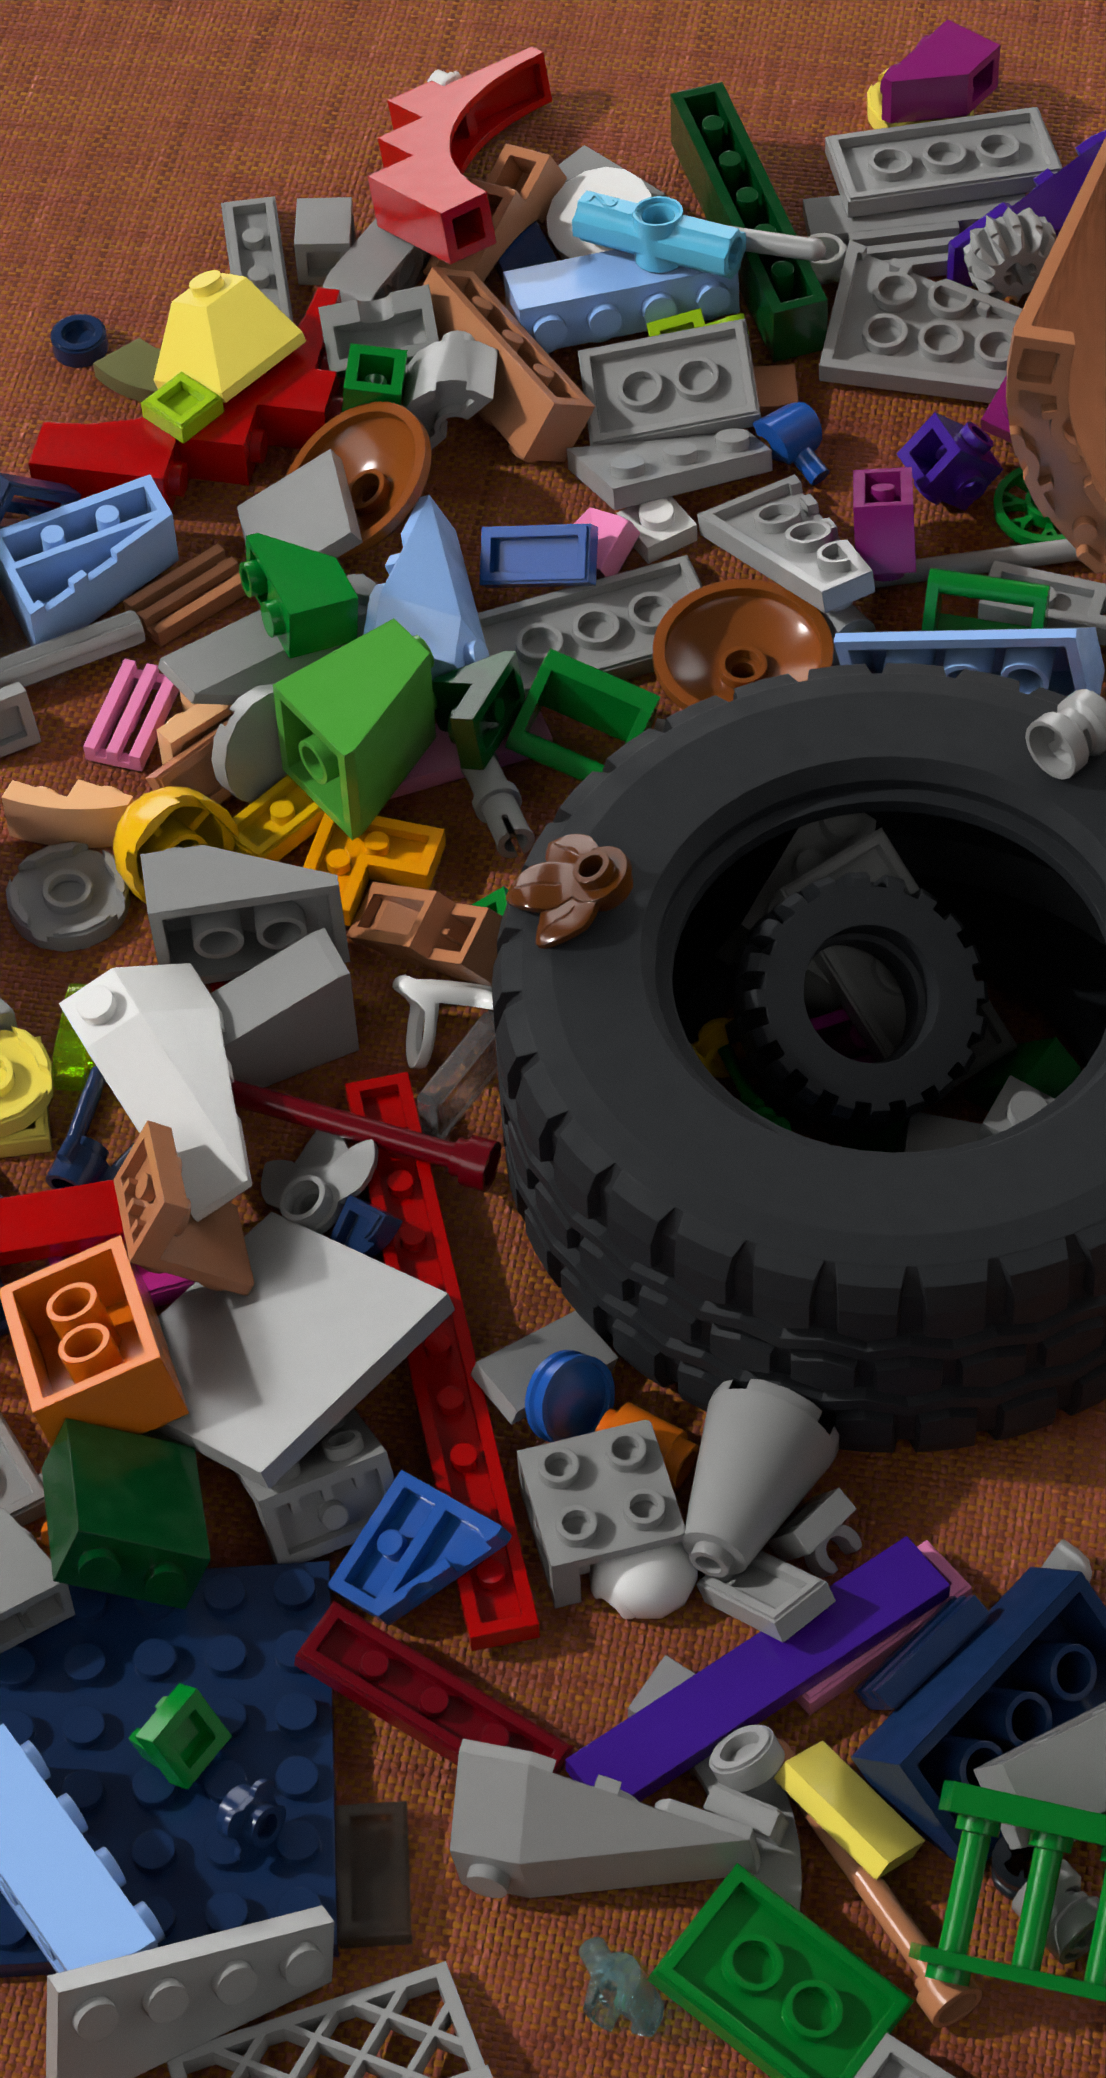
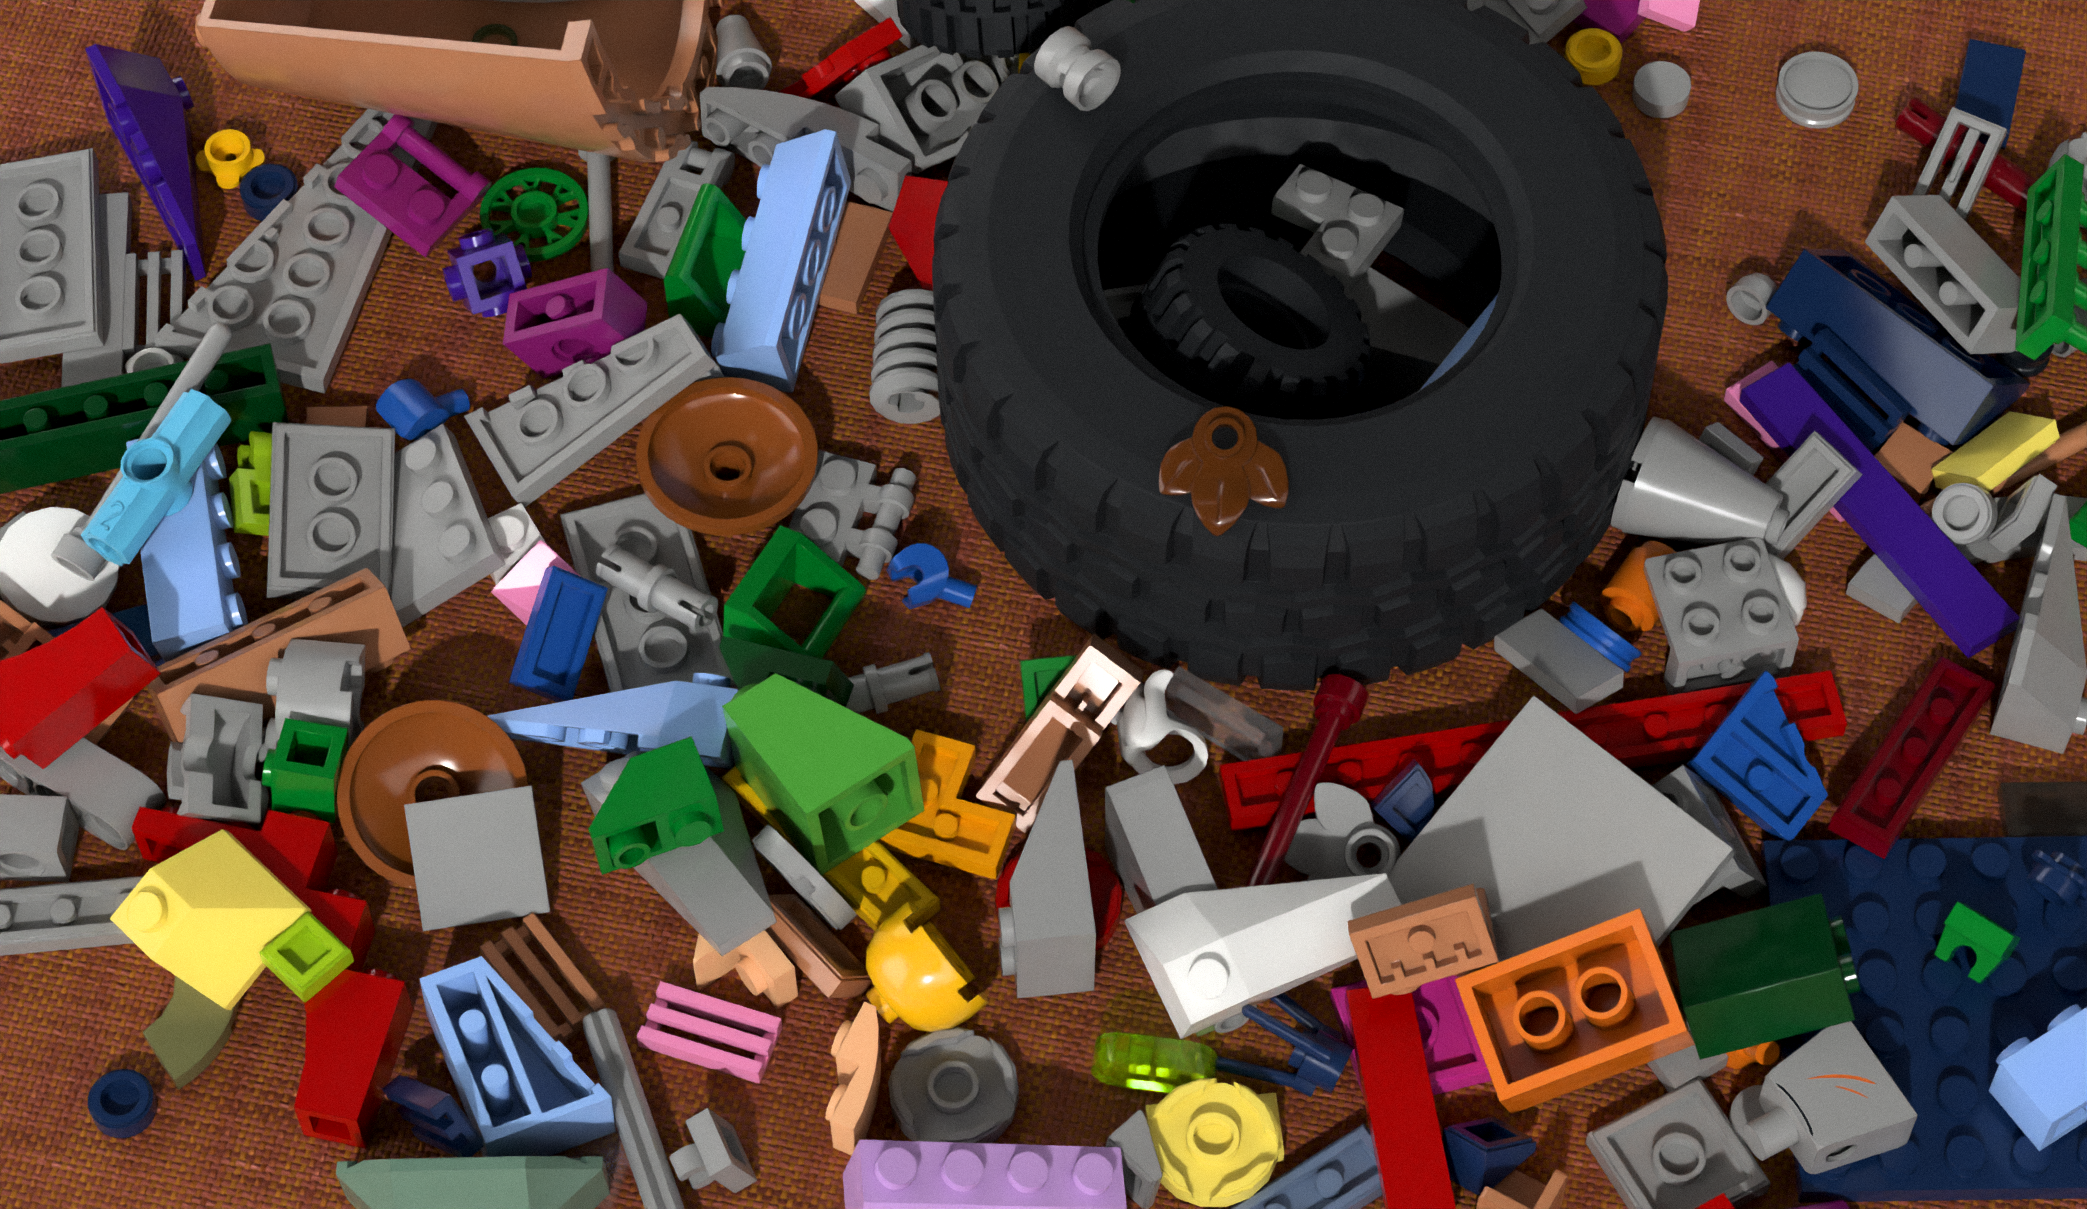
camera: 90 degrees left, 5 degrees up
light grey gear [963,207,1057,303] -> none
none -> light grey pin [596,545,718,633]
none -> nougat tile [1874,422,1954,504]

